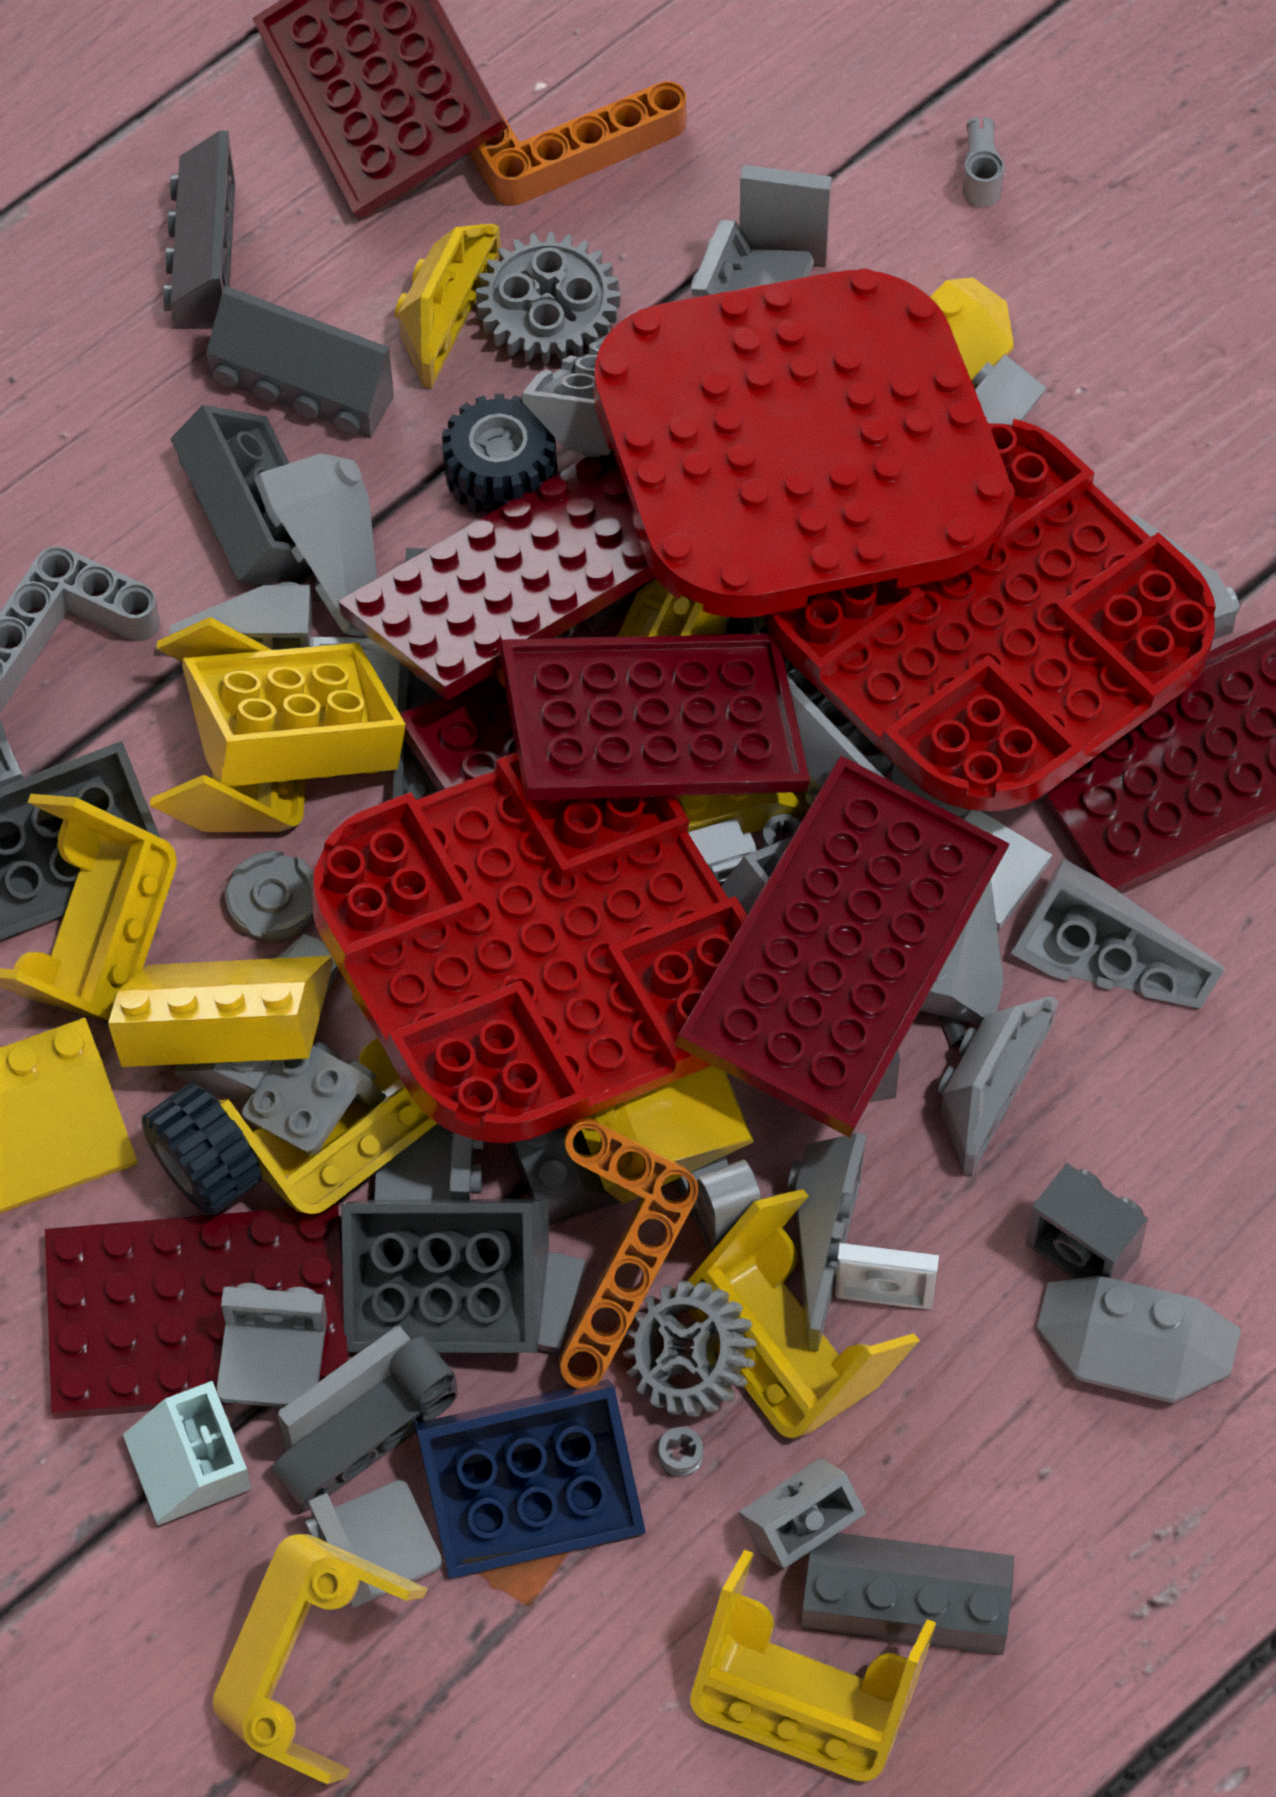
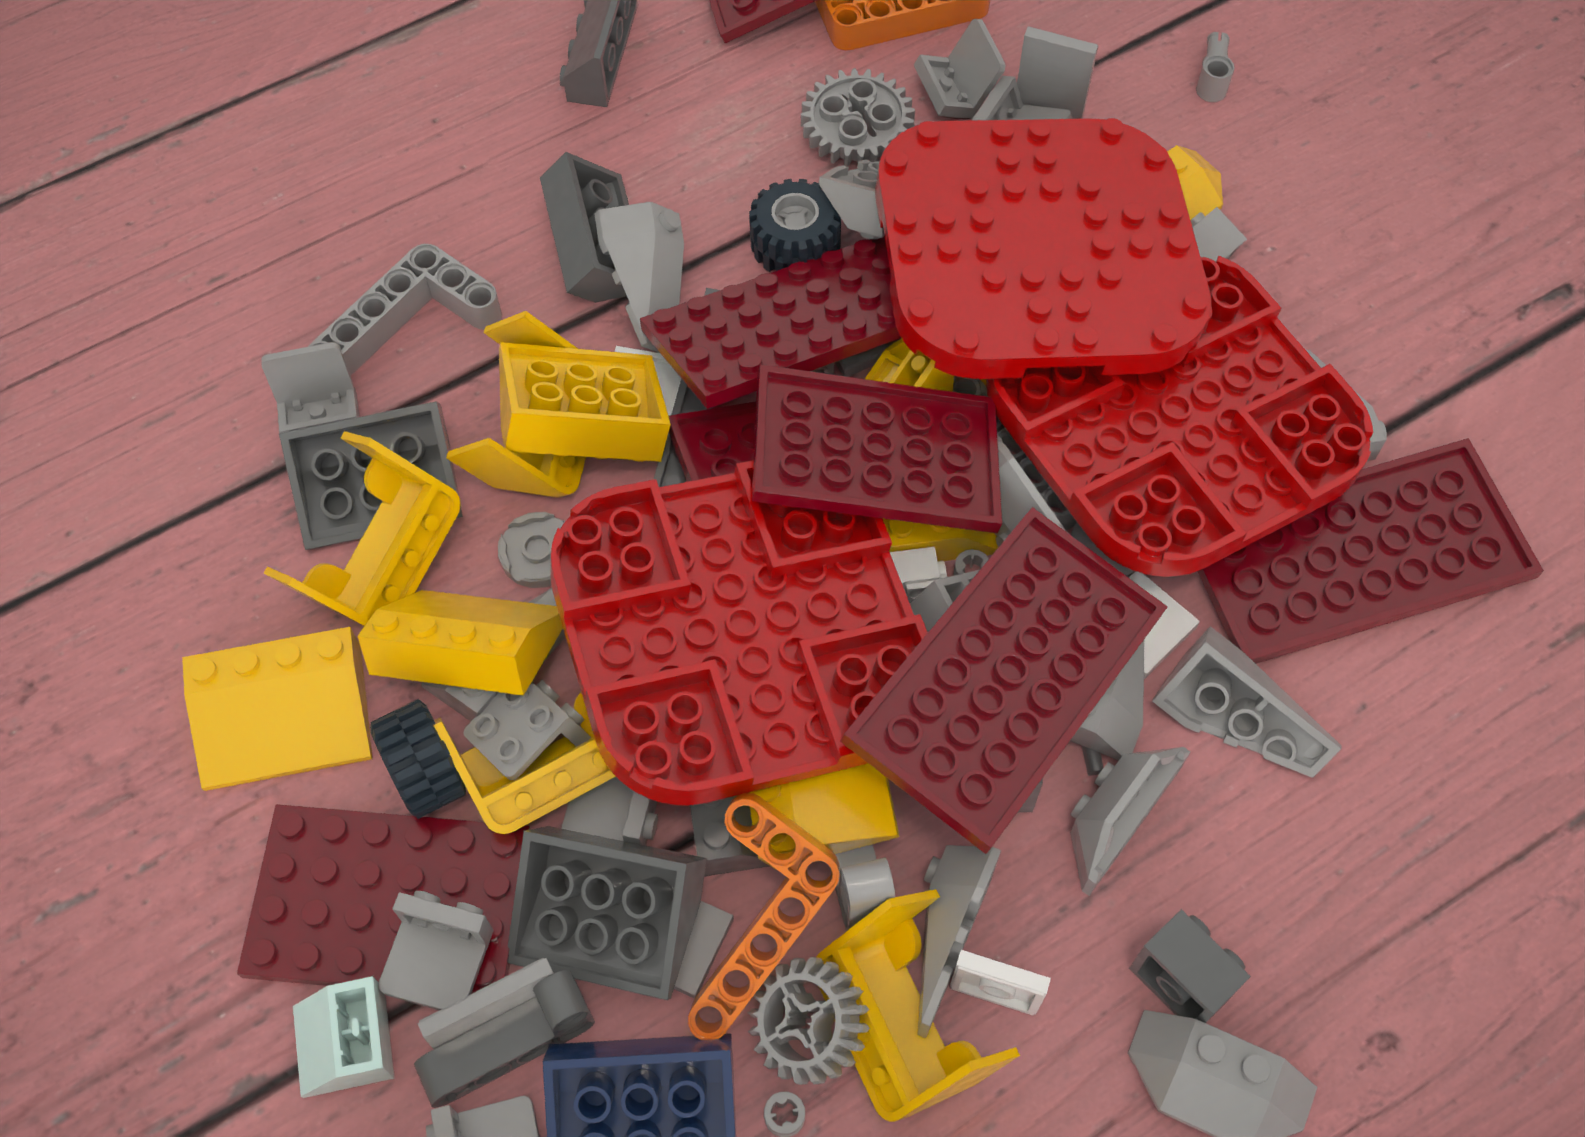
camera: 10 degrees right, 0 degrees up
light grey slope [169,582,313,650] -> none
dark grey slope [206,286,394,438] -> none
yellow wedge [394,223,501,389] -> none
none -> light grey bracket [914,19,1006,119]

